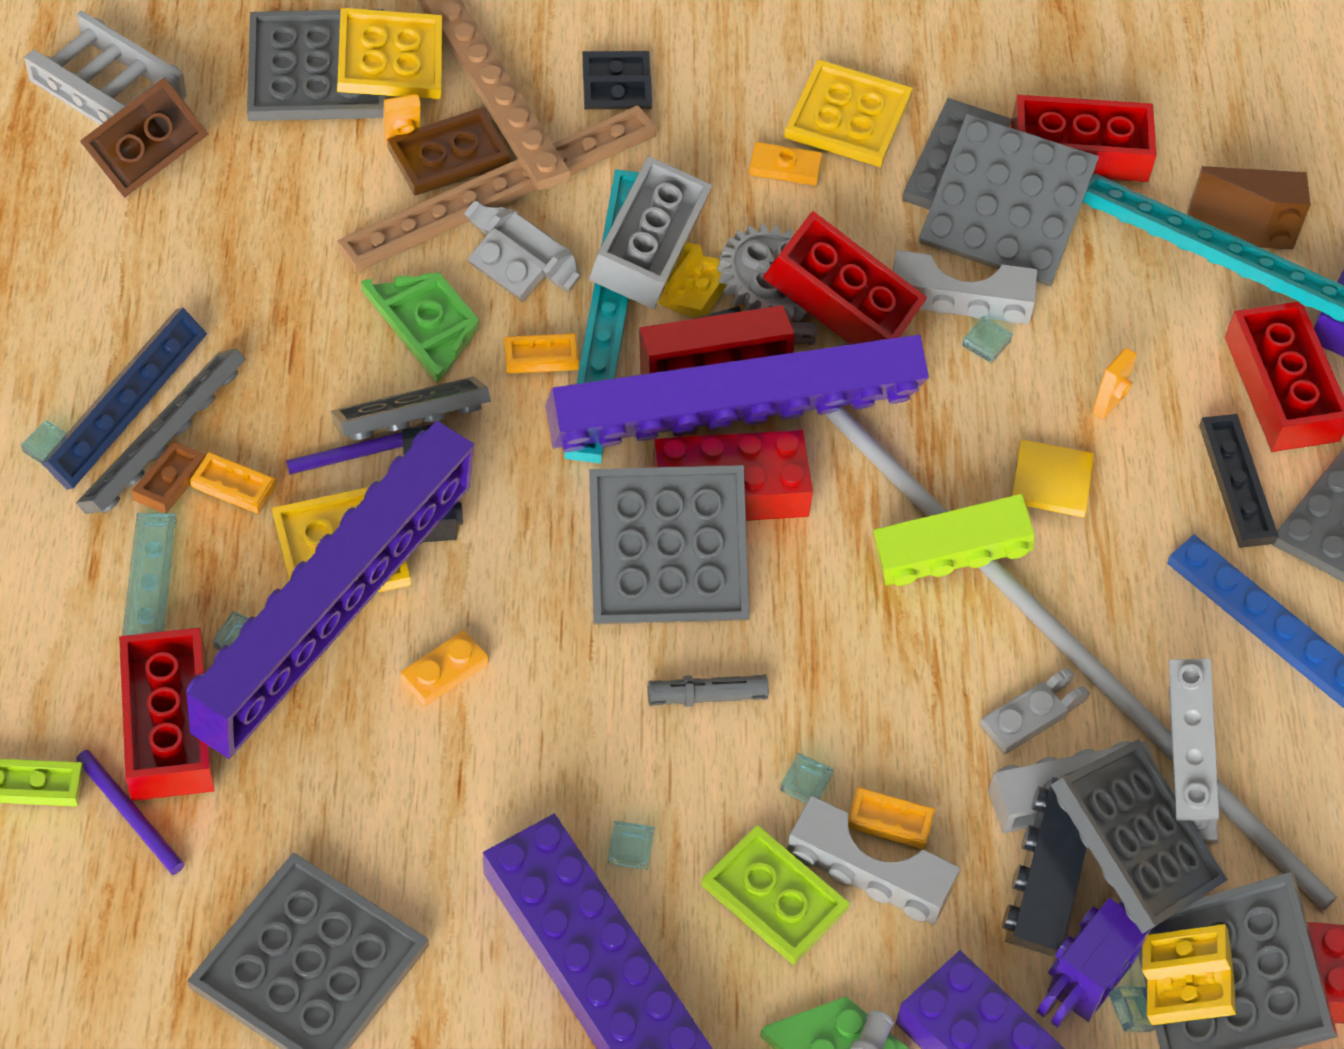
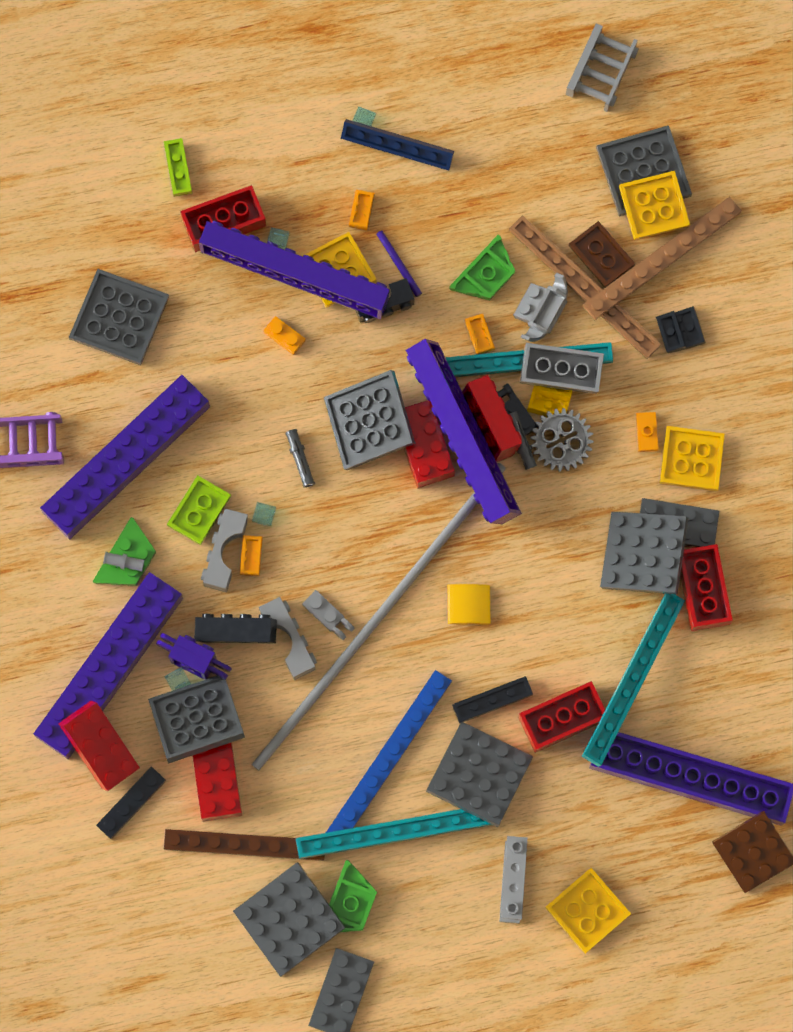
camera: 80 degrees right, 20 degrees up
dark grey plate [76,348,246,514] -> none
dark purple bar [76,750,185,875] -> none
reddish brown slope [80,77,209,198] -> none
clear light blue tile [122,513,177,636] -> none
dark orange plate [132,441,206,514] -> none
dark grey plate [331,376,491,440] -> none
light orange plate [383,94,421,141] -> none
clear light blue tile [608,821,655,870] -> none
red brick [762,210,928,344] -> none
lime brick [873,494,1035,586] -> none
light grey arch [892,250,1037,324] -> none
clear light blue tile [962,316,1013,363] -> none
dark grey plate [1051,739,1228,934] -> none
light orange plate [1093,347,1137,420] -> none
yellow slope [1142,924,1236,1025] -> none
light grey fence [1169,658,1219,844] -> none
reddish brown slope [1187,166,1311,250] -> none

